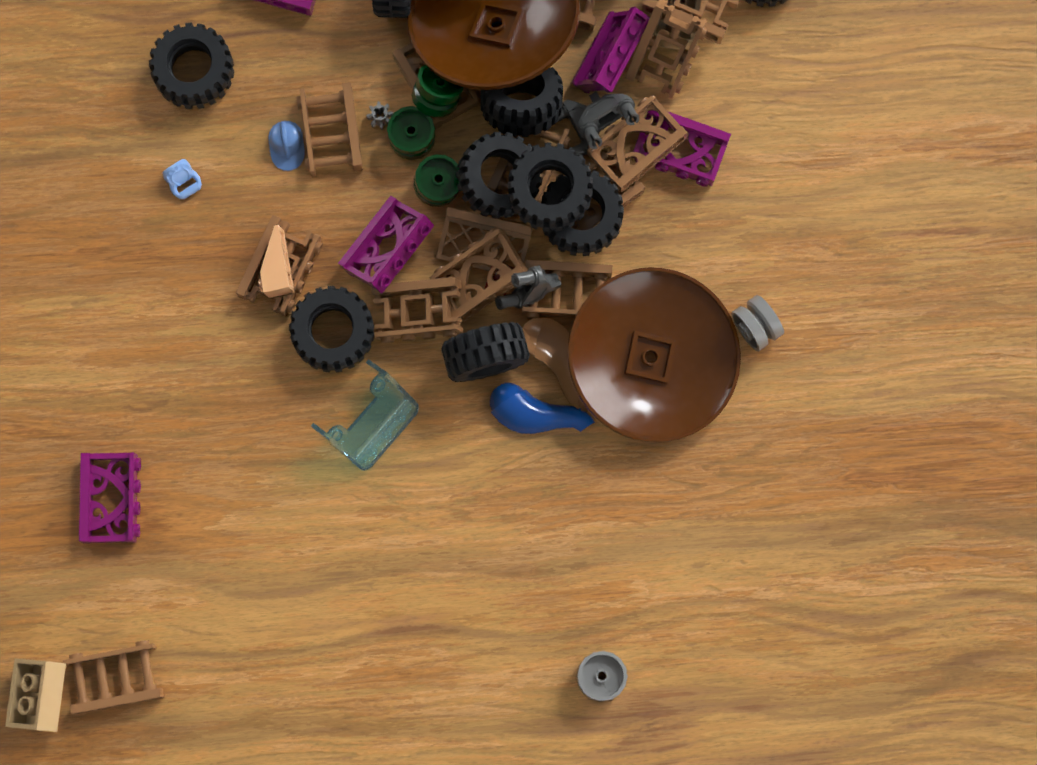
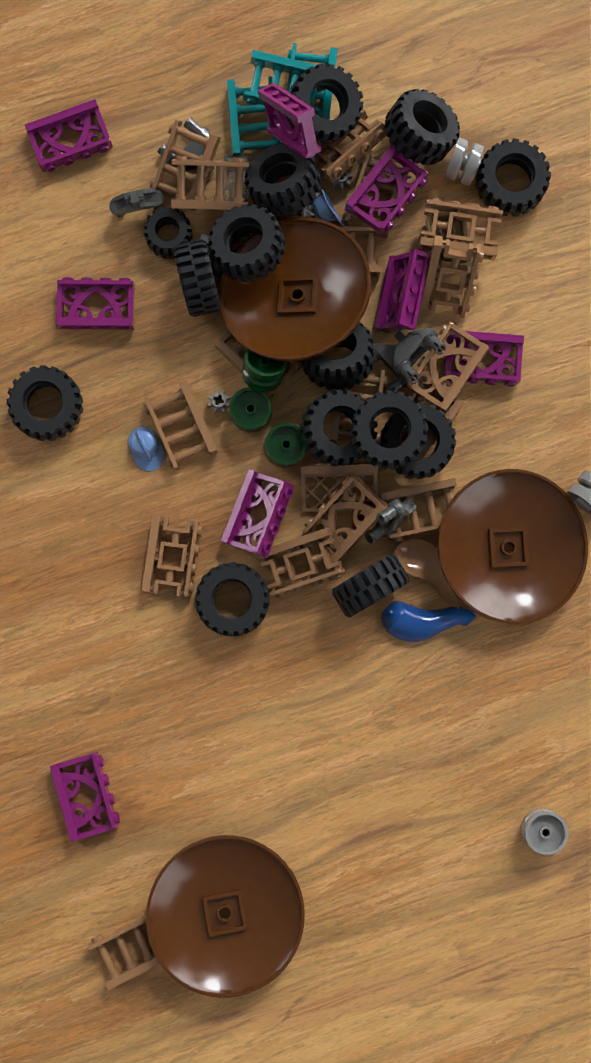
camera: 15 degrees left, 5 degrees up
tan brick [5,659,66,732] -> none
light blue piece [162,159,202,200] -> none
light nougat slope [258,225,294,298] -> none
clear light blue windscreen [311,359,419,471] -> none
none -> reddish brown dish [146,835,305,998]

